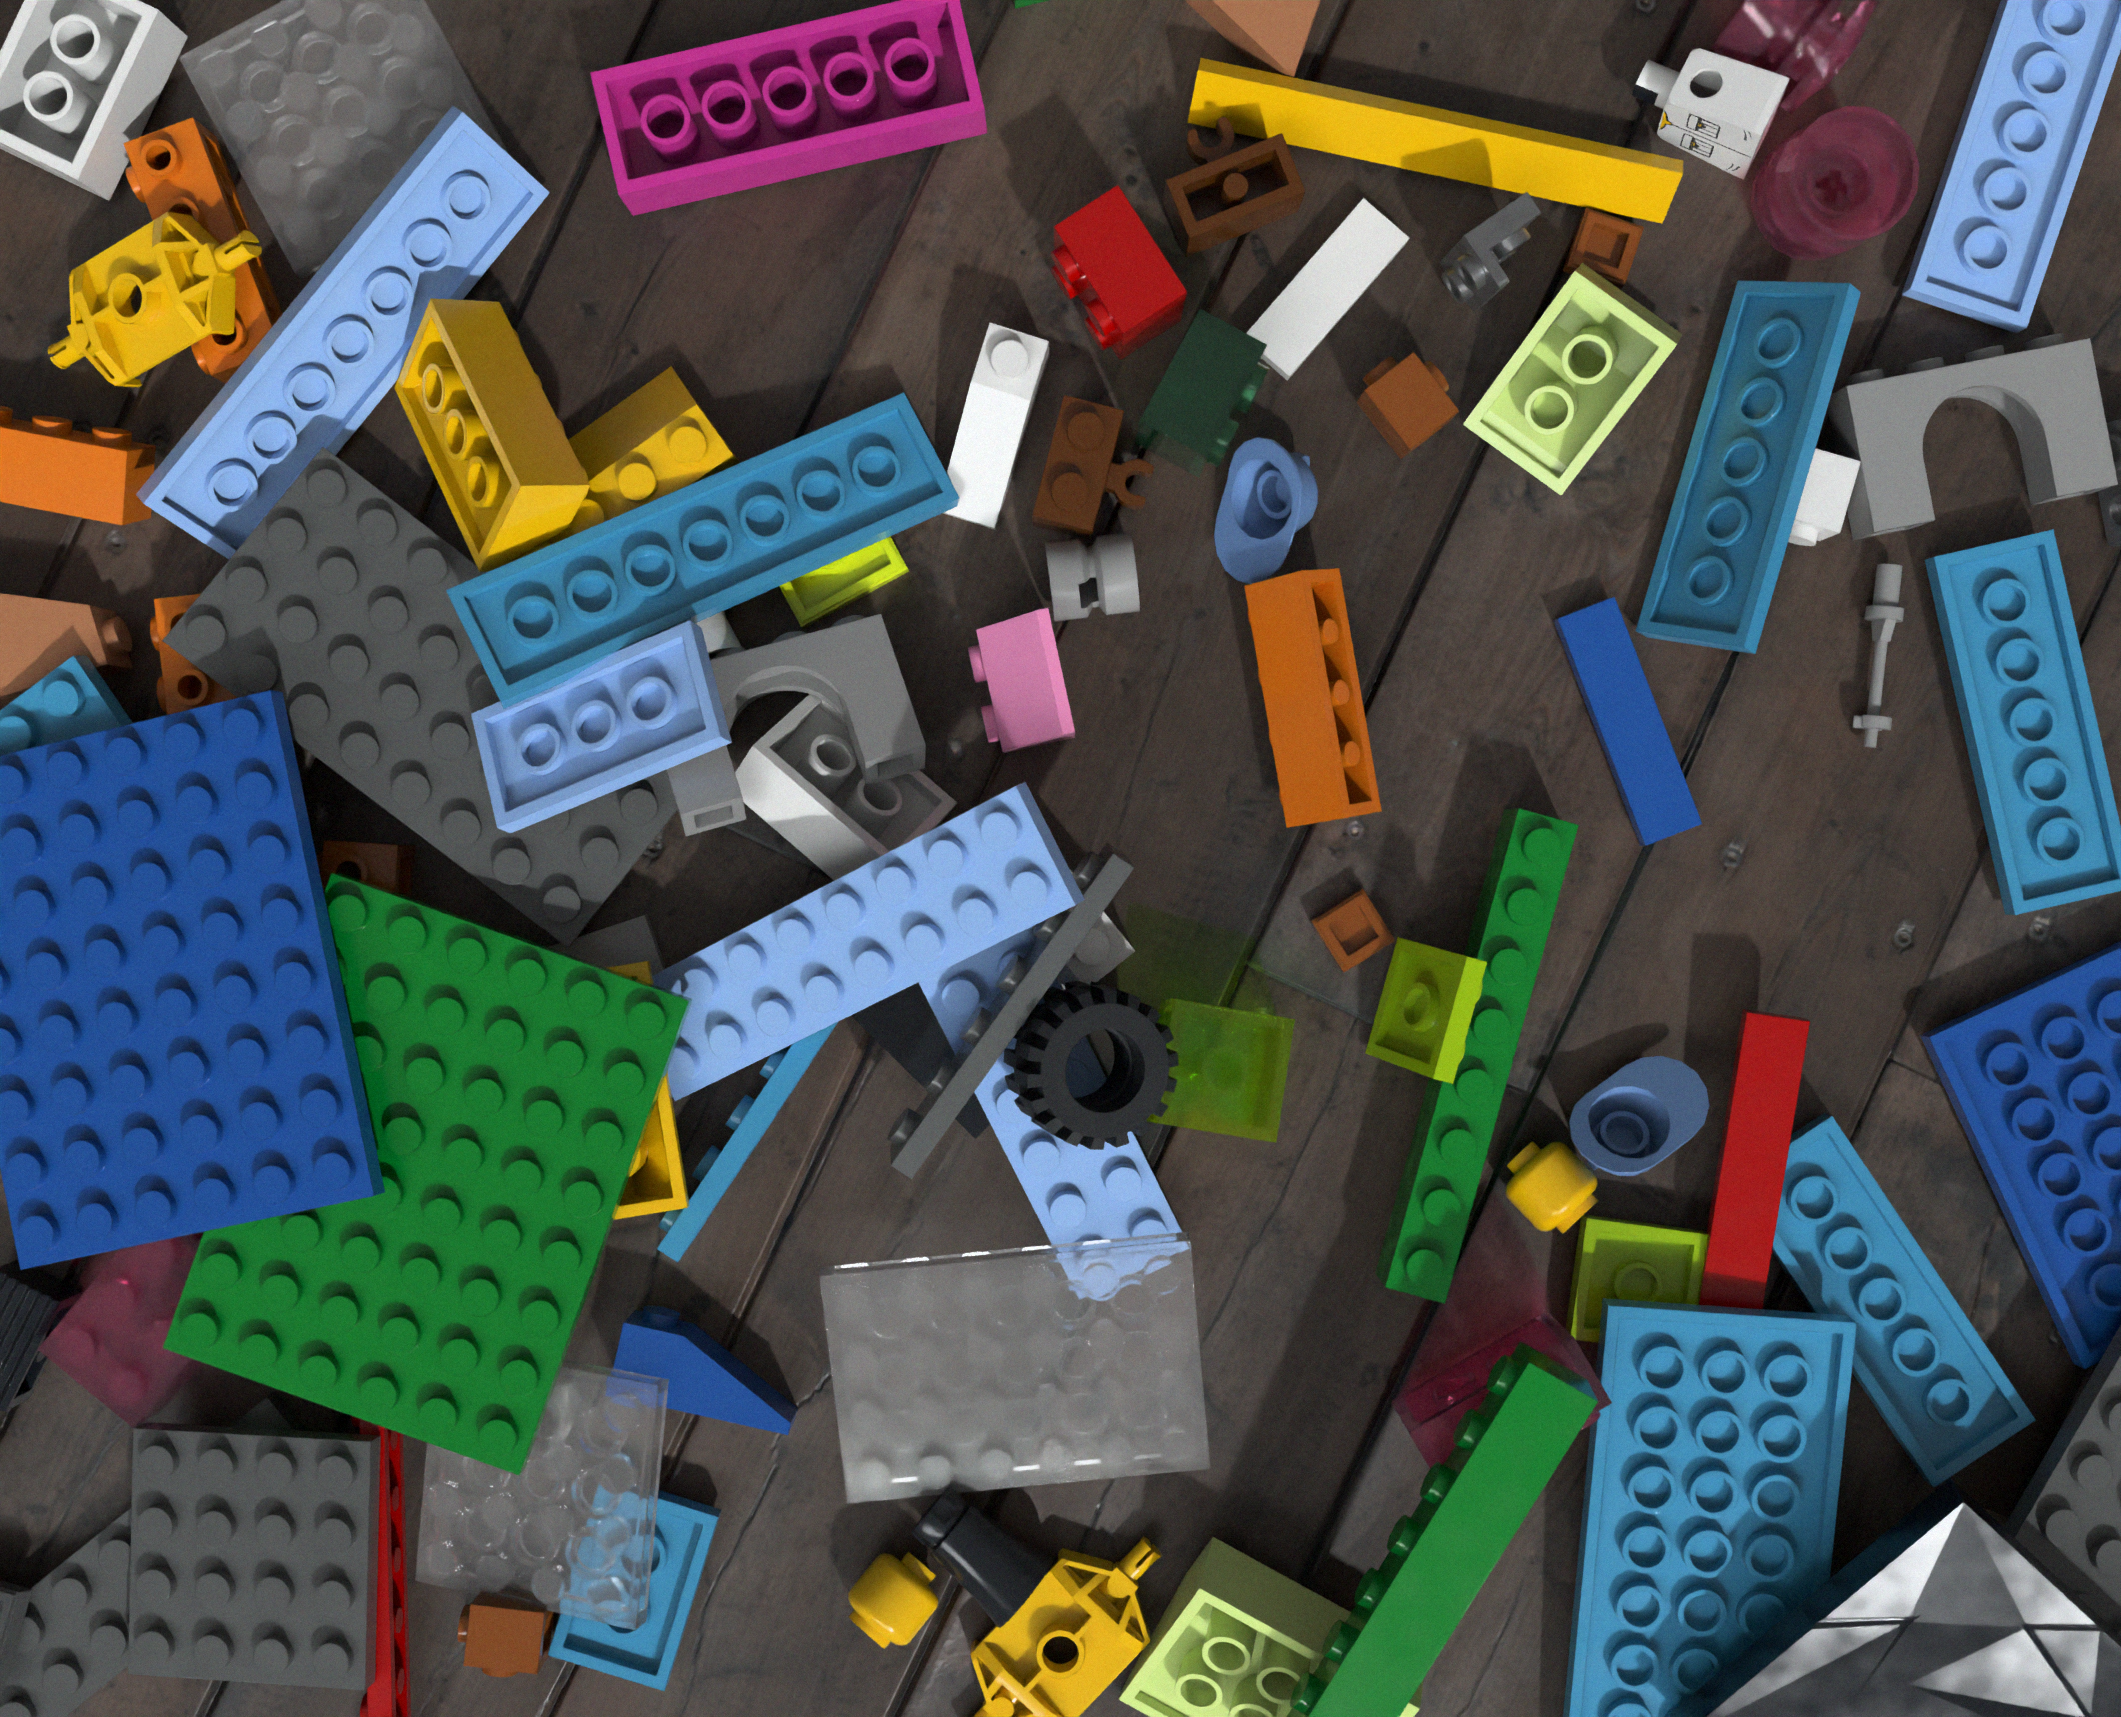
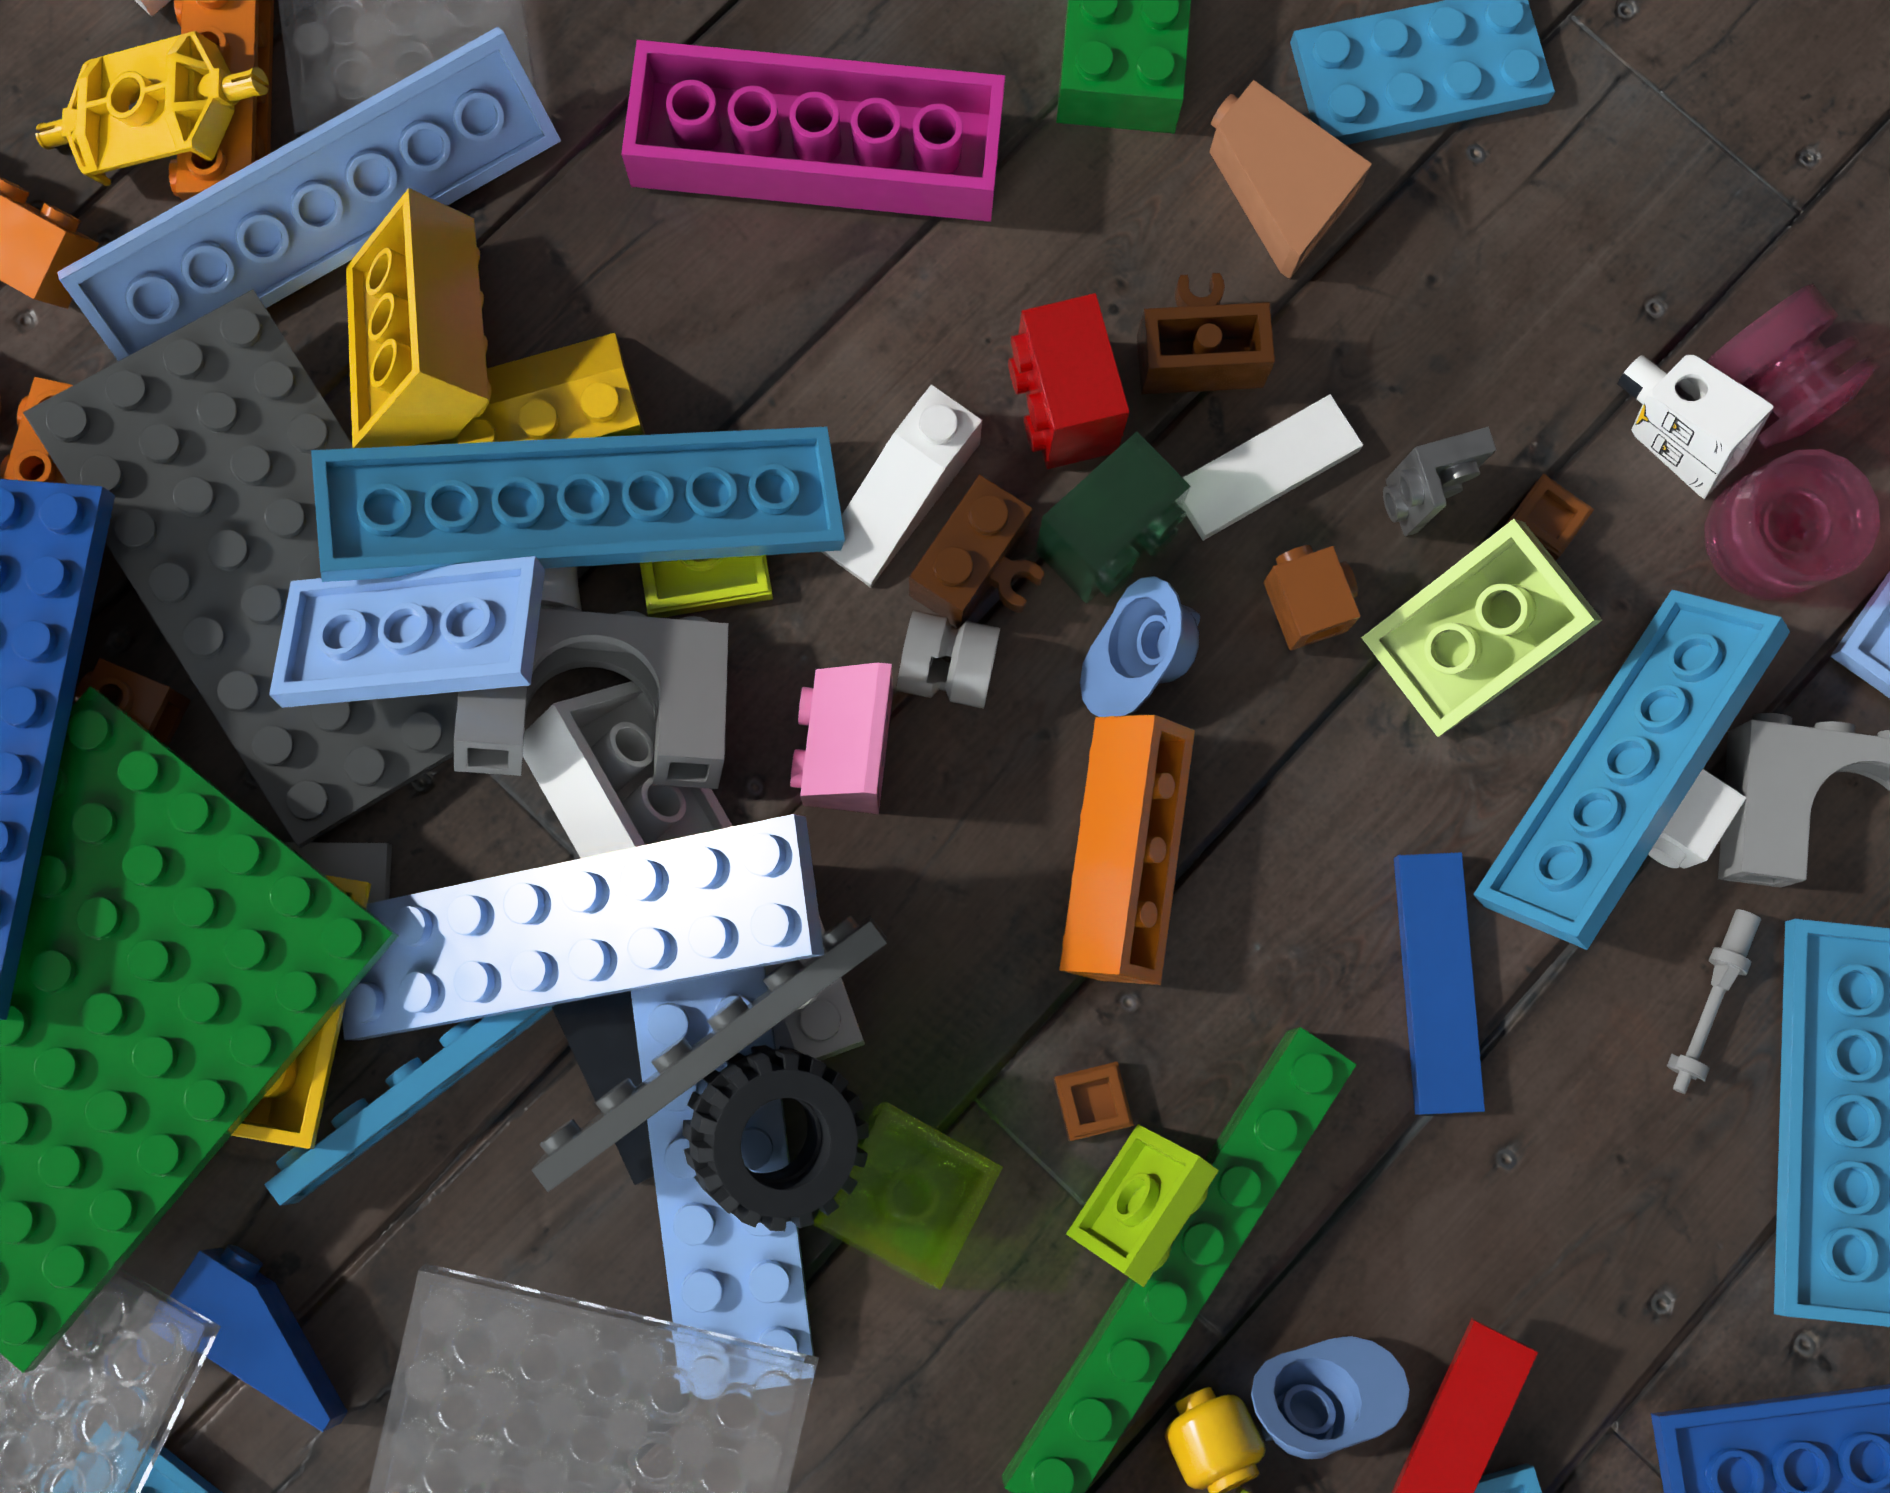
camera: 15 degrees right, 10 degrees down
yellow tile [1187,58,1683,224] -> none

